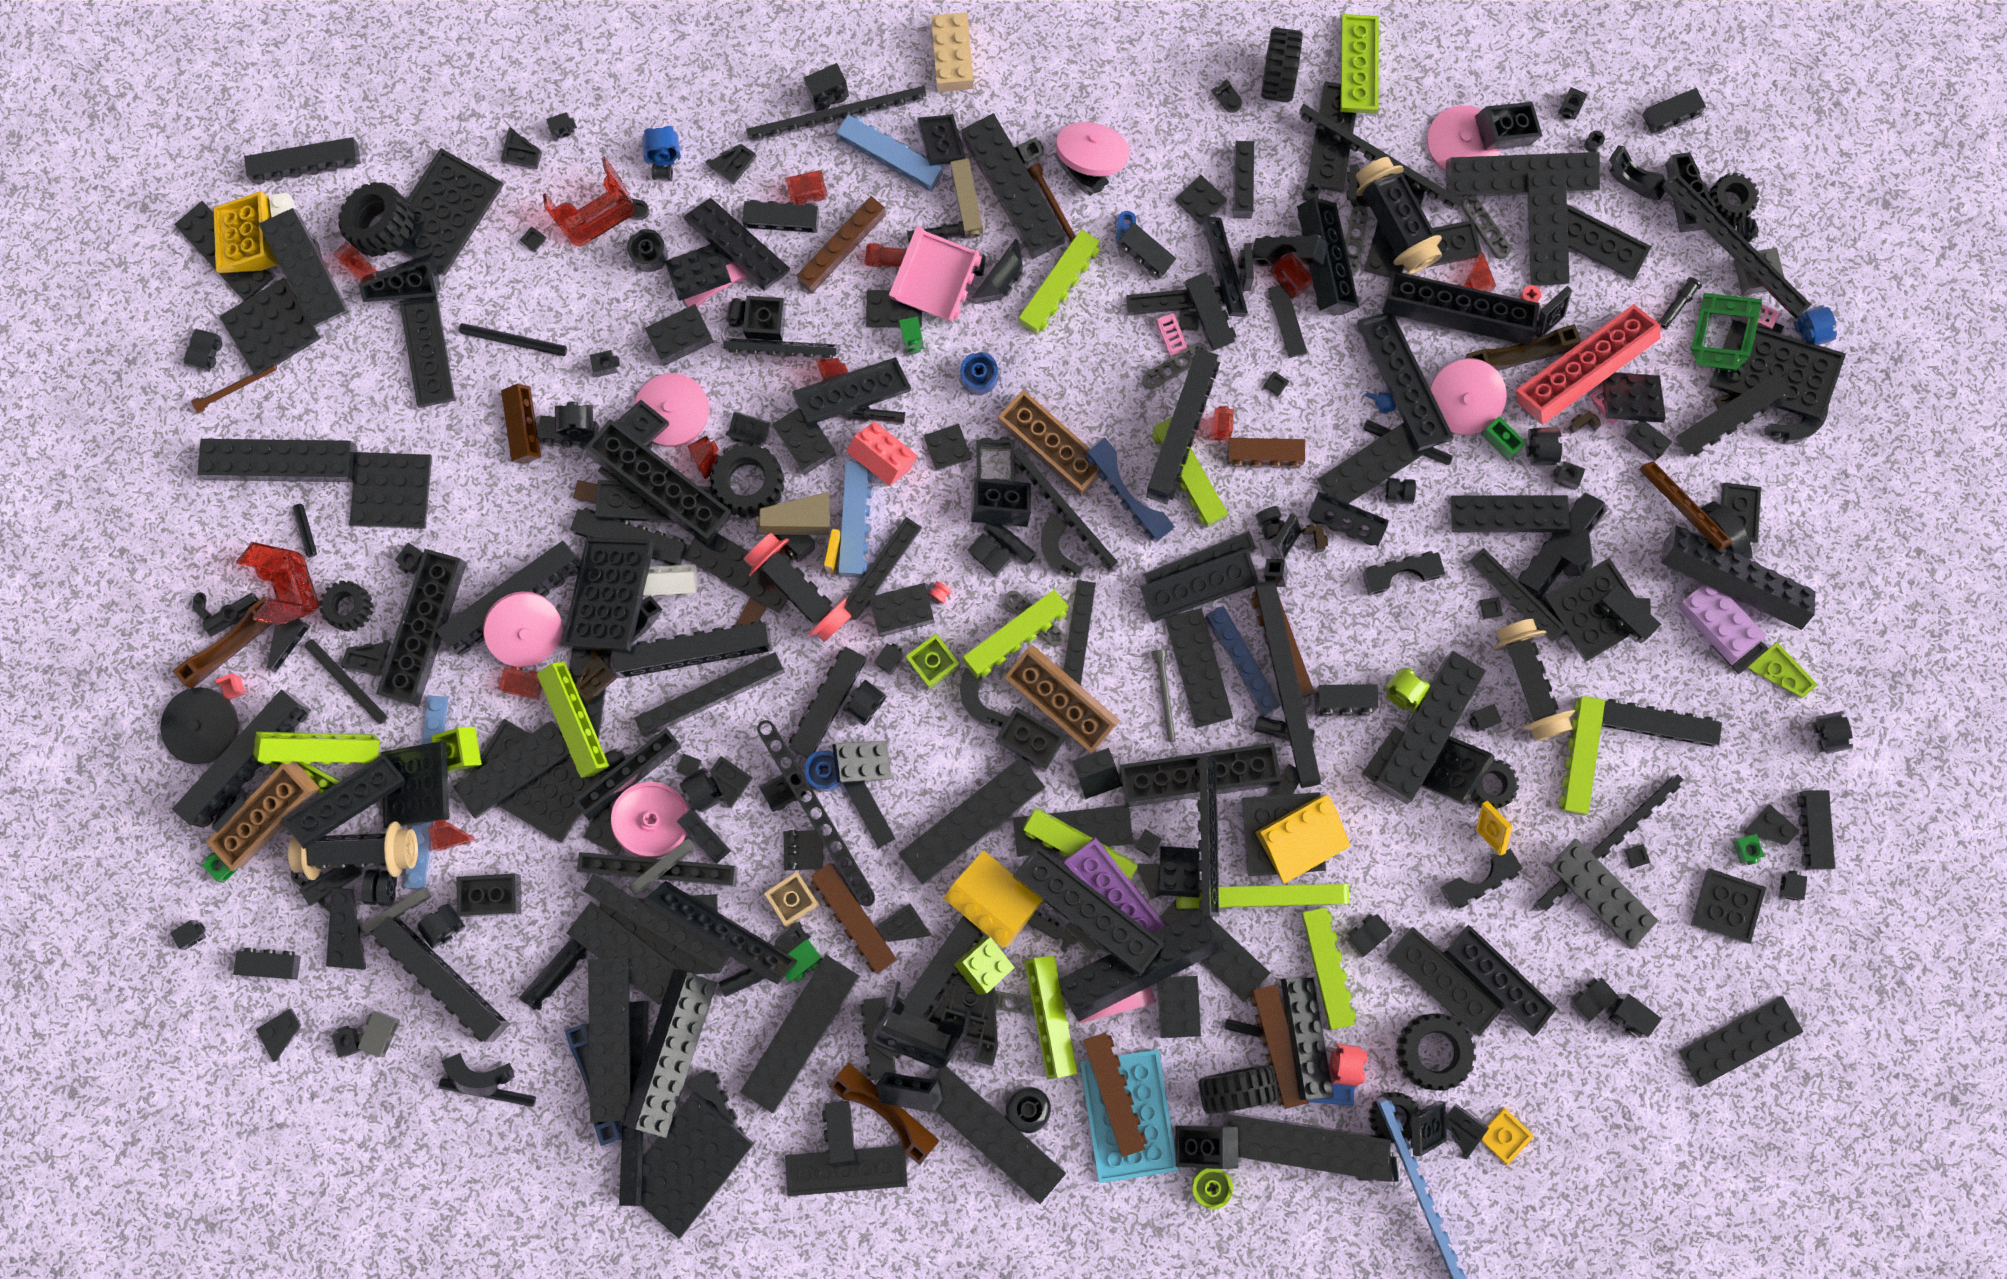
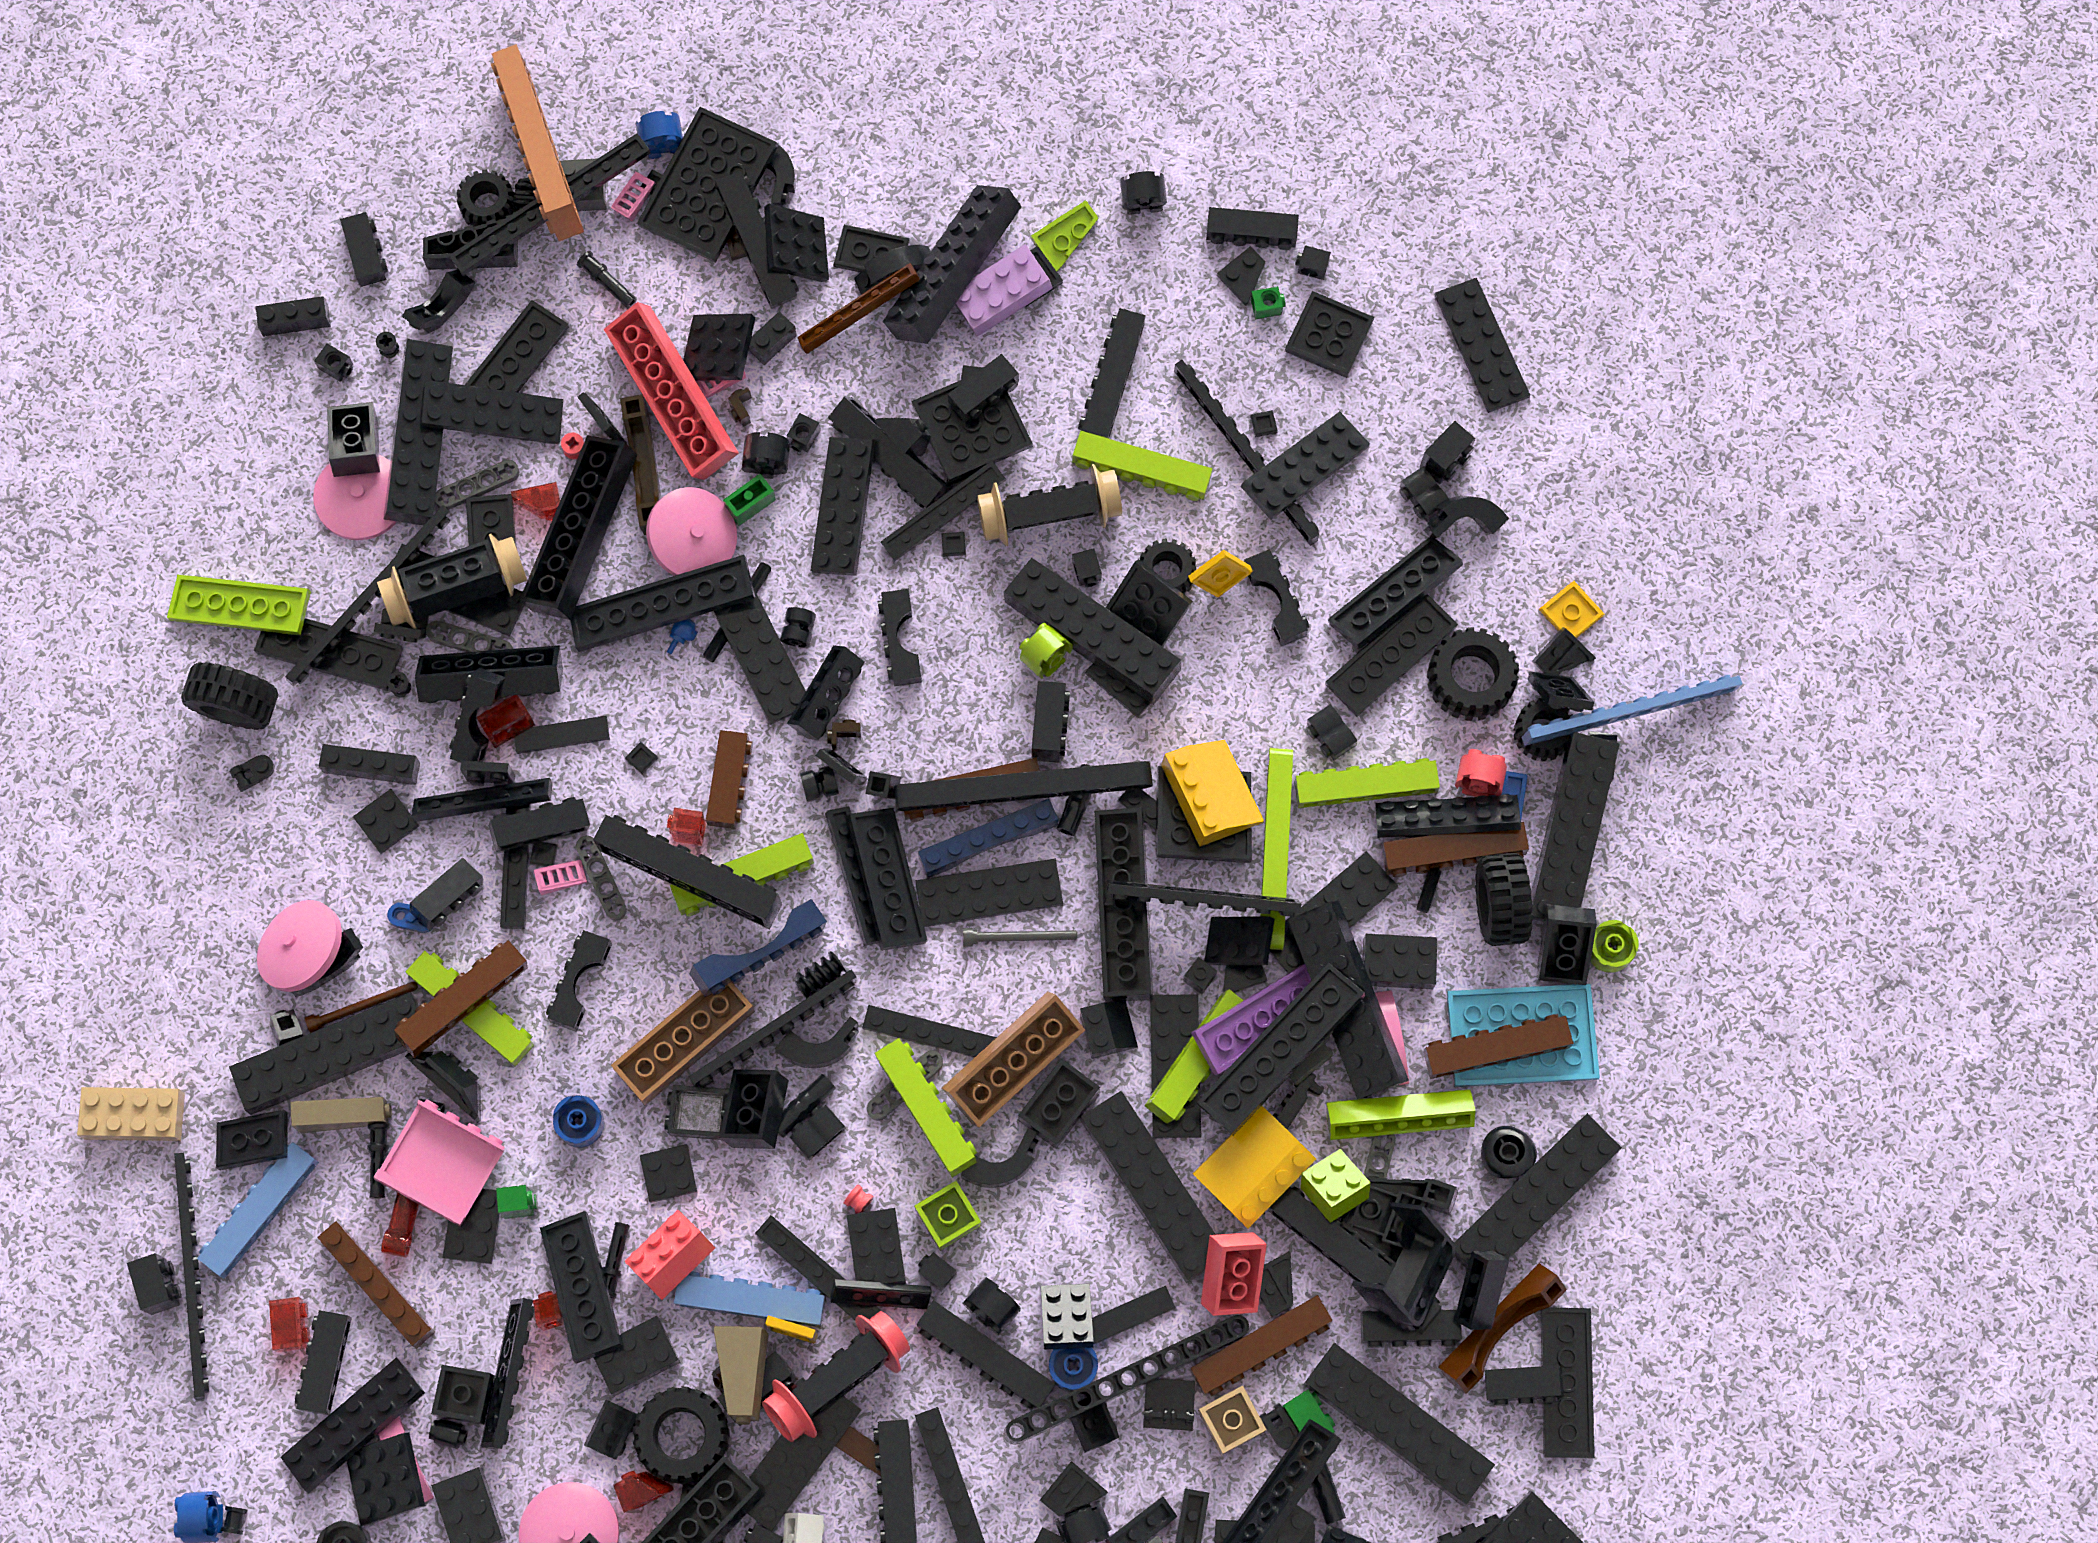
camera: 90 degrees left, 5 degrees down
black wing [706,144,757,184] -> none
green wedge [1690,293,1762,371] -> none
none -> black brick [256,296,331,337]
none -> reddish brown brick [394,940,528,1058]
none -> nougat brick [491,44,584,242]
none -> black arch [546,930,612,1032]
none -> black plate [764,203,829,282]
none -> black piece [794,951,846,999]
none -> black tile [830,1279,932,1309]
none -> coral brick [1201,1232,1267,1316]
none -> black arch [1424,496,1509,539]

